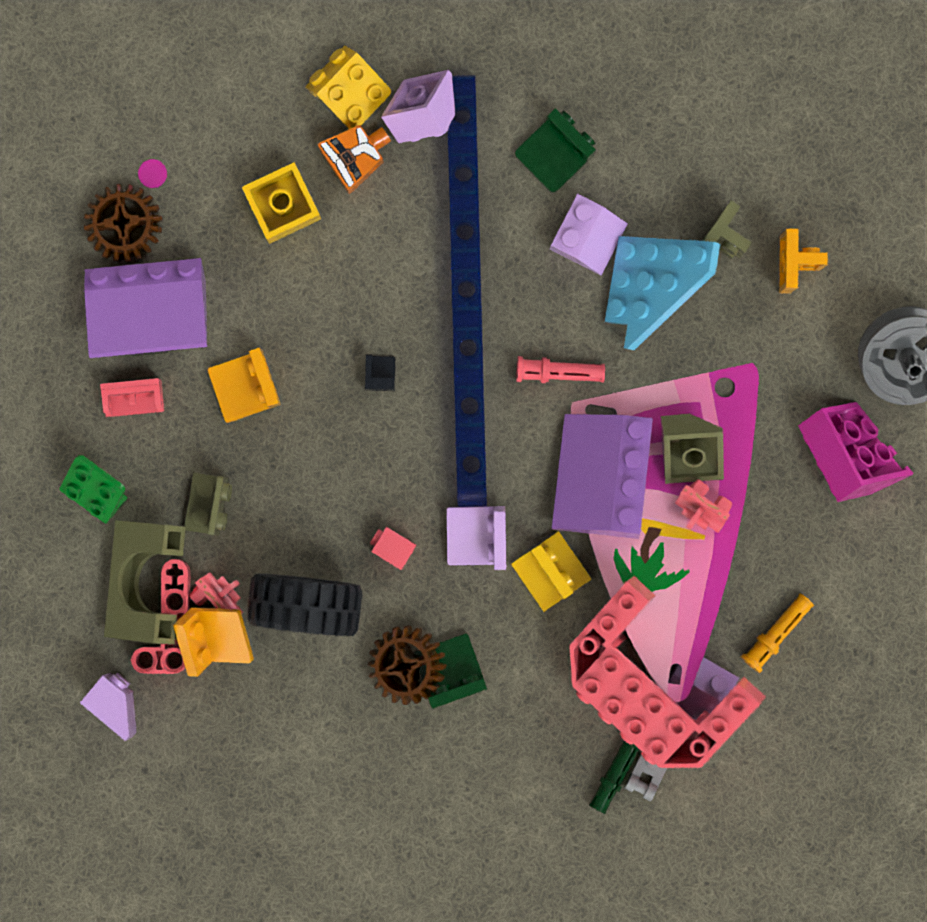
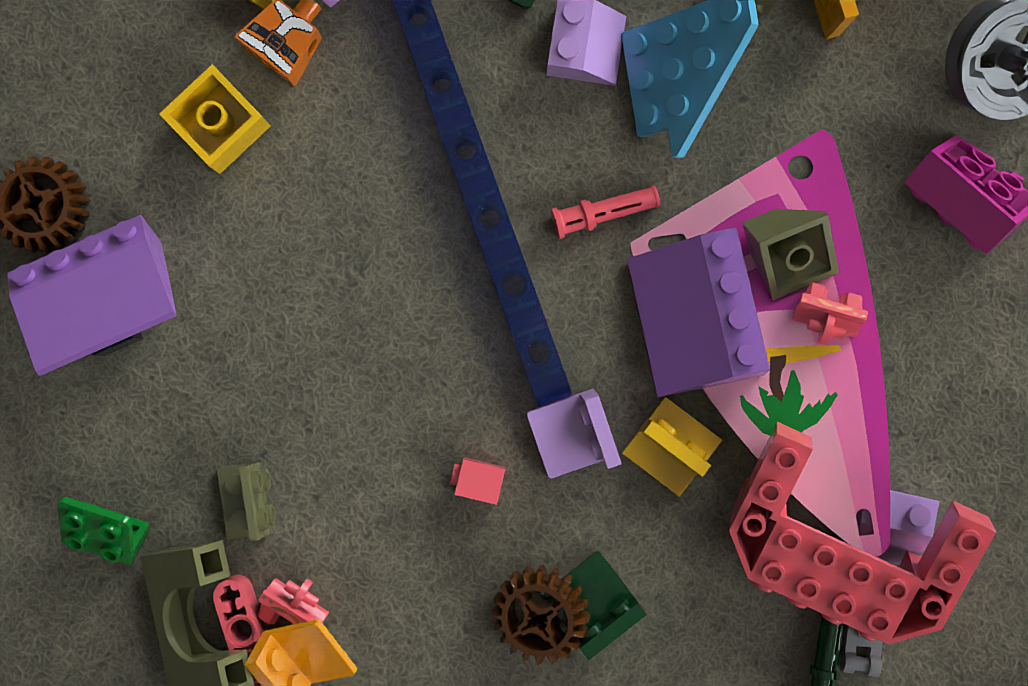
camera: 20 degrees left, 0 degrees up
coral hinge [100,378,164,417] -> none
dark pink piece [138,159,167,188] -> none
light orange bracket [208,347,281,423] -> none
black tyre [246,573,363,636] -> none
black panel [365,354,396,391] -> none
light orange pin [740,593,814,674] -> none

